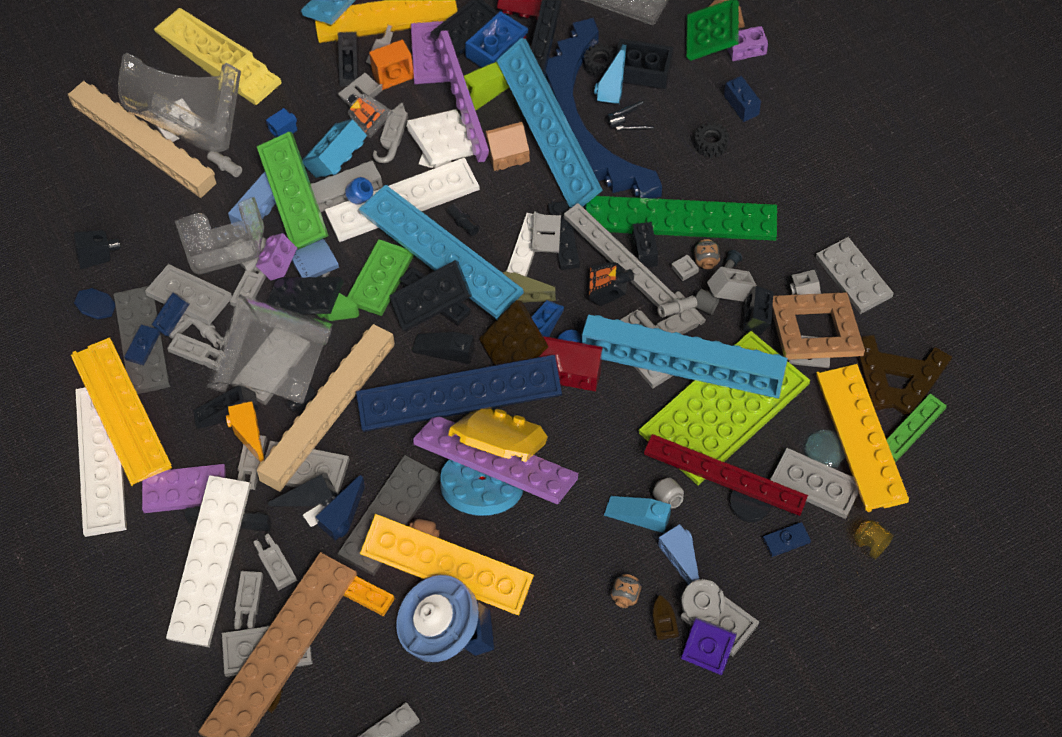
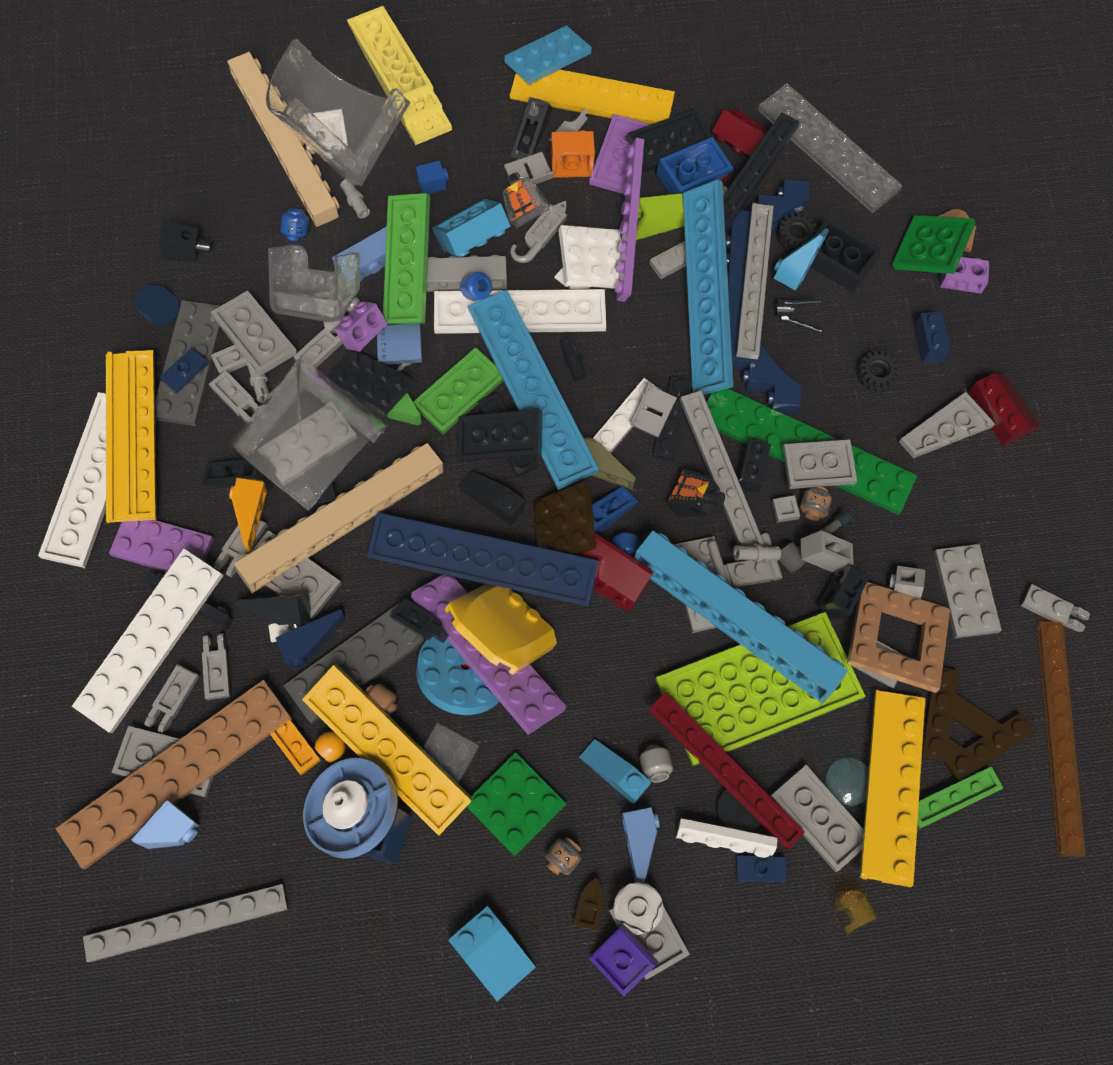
camera: 15 degrees right, 10 degrees up
dark blue plate [152,292,190,336] -> none
slope [486,122,530,171] -> none
none -> light blue slope [132,800,200,849]
none -> blue head [280,208,309,241]
none -> light orange piece [315,731,345,762]
none -> black hinge [390,598,449,643]
none -> clear plate [423,723,479,784]
none -> dark azure slope [449,906,536,1001]
none -> green plate [467,753,566,857]
none -> light grey plate [649,241,687,279]
none -> white plate [676,818,778,858]
none -> light grey plate [736,203,774,360]
none -> light grey plate [783,440,857,489]
none -> light grey wing [899,392,995,458]
none -> dark red slope [968,373,1040,446]
none -> light grey hinge [1021,584,1090,632]
none -> clear orange plate [1037,622,1086,857]

